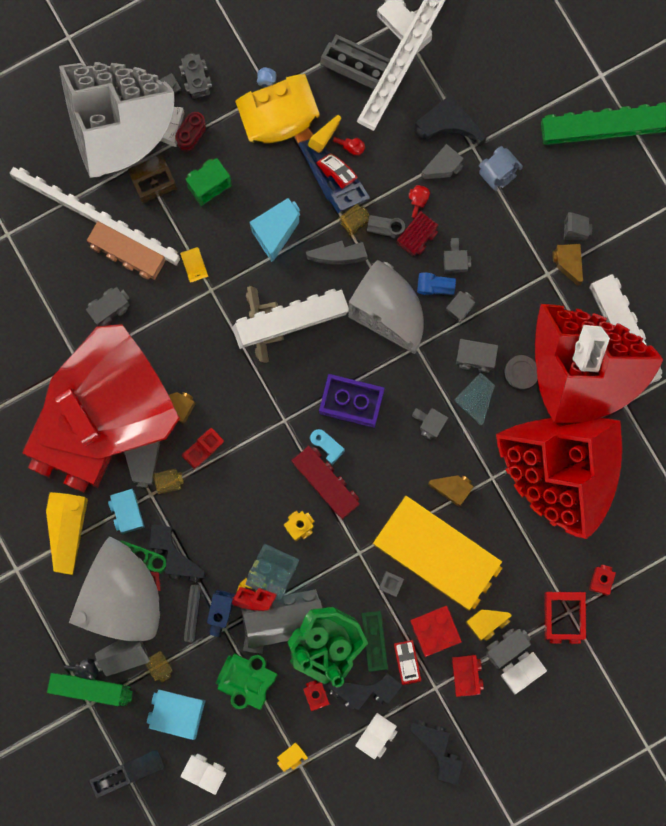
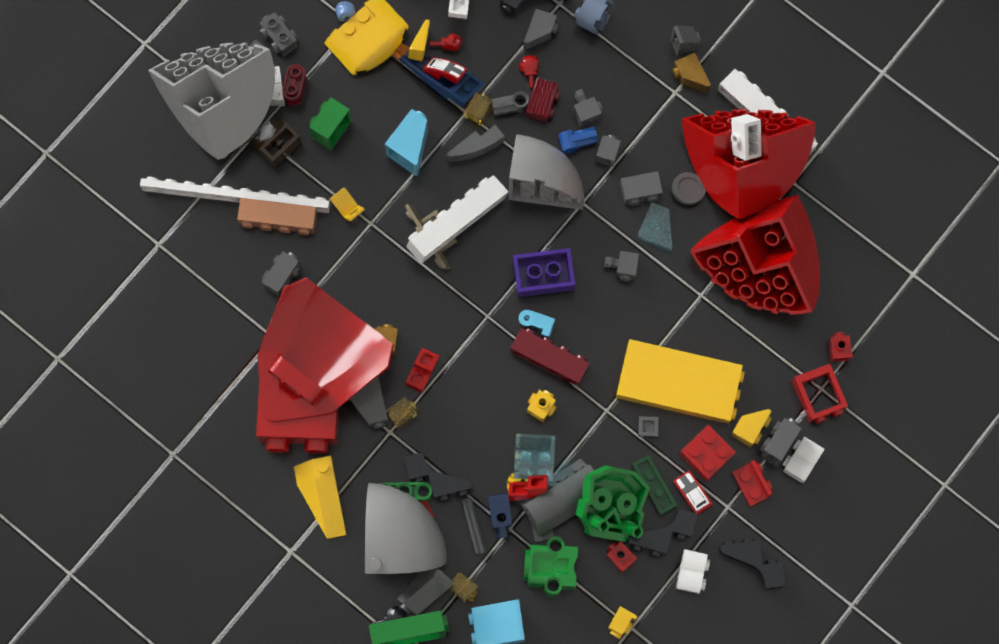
camera: 25 degrees left, 5 degrees down
medium azure brick [108,489,145,534] -> none
pearl gold slope [428,475,474,507] -> none

